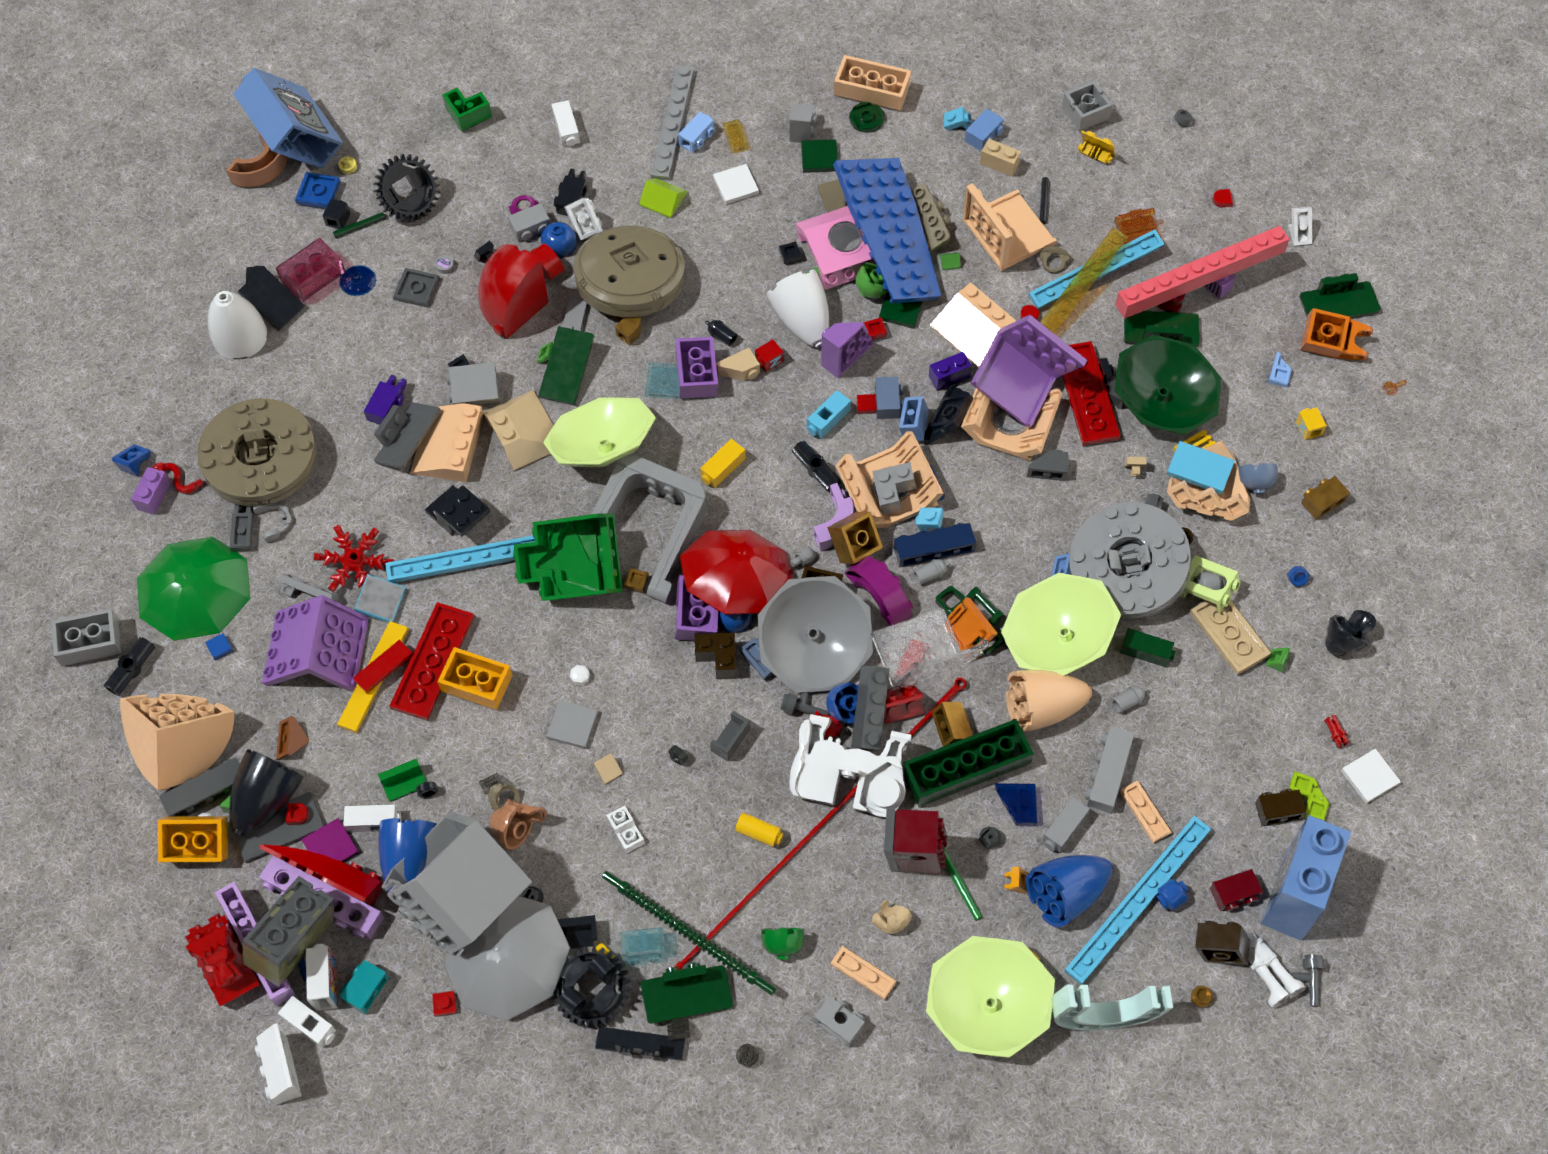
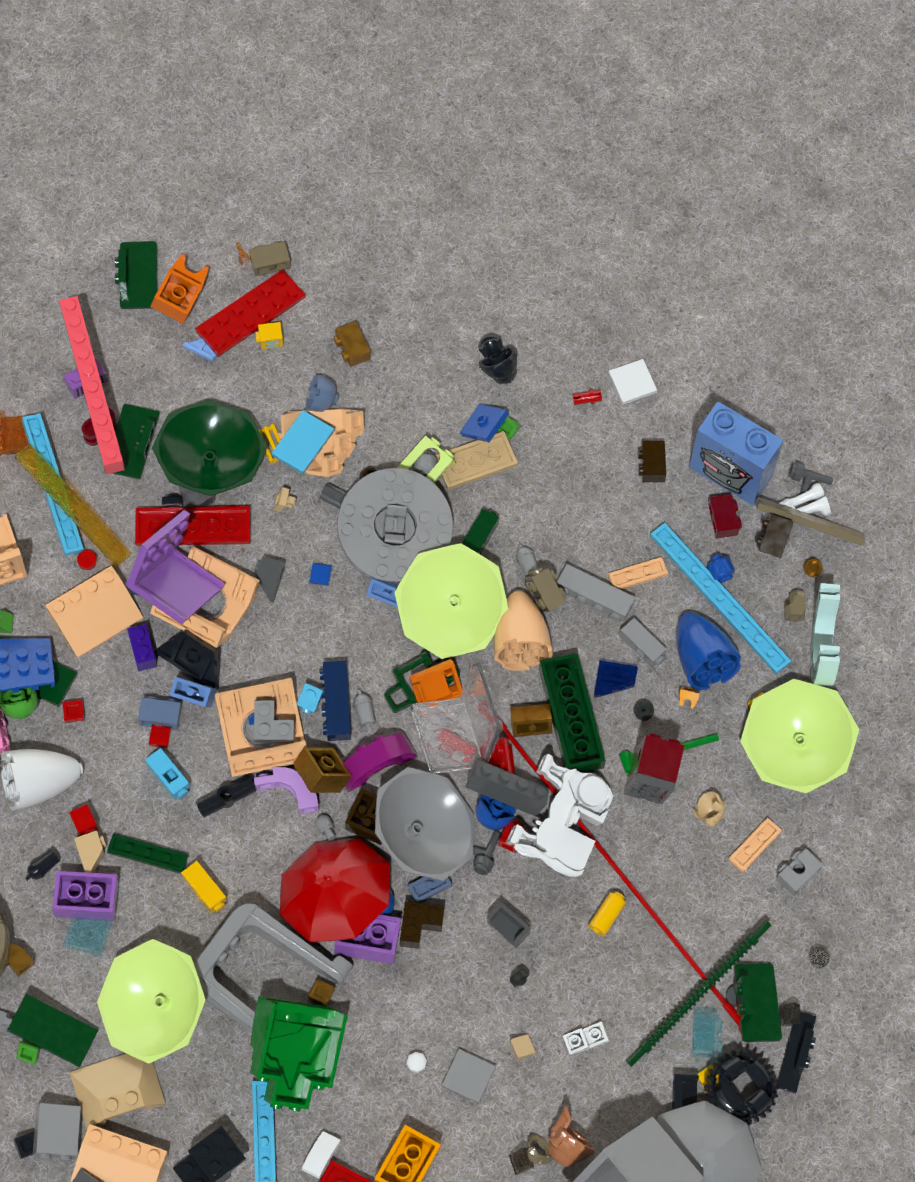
camera: 85 degrees left, 5 degrees up
green cylinder [761,927,804,960] -> none
medium lavender wedge [821,322,875,378] -> none
dark tan piece [1039,246,1070,273] -> none
blue tile [1287,566,1309,586] -> none
white slope [1288,207,1312,246] -> none
lime tile [1288,771,1329,821] -> none
none -> dark green tile [107,834,189,874]
none -> red plate [195,269,306,357]
none -> dark tan brick [249,241,291,277]
none -> white slope [302,1131,341,1179]
none -> blue tile [309,563,332,586]
none -> blue plate [460,404,509,443]
none -> dark tan brick [525,567,566,612]
none -> dark tan tile [755,496,865,545]
none -> dark tan rock [784,590,805,621]

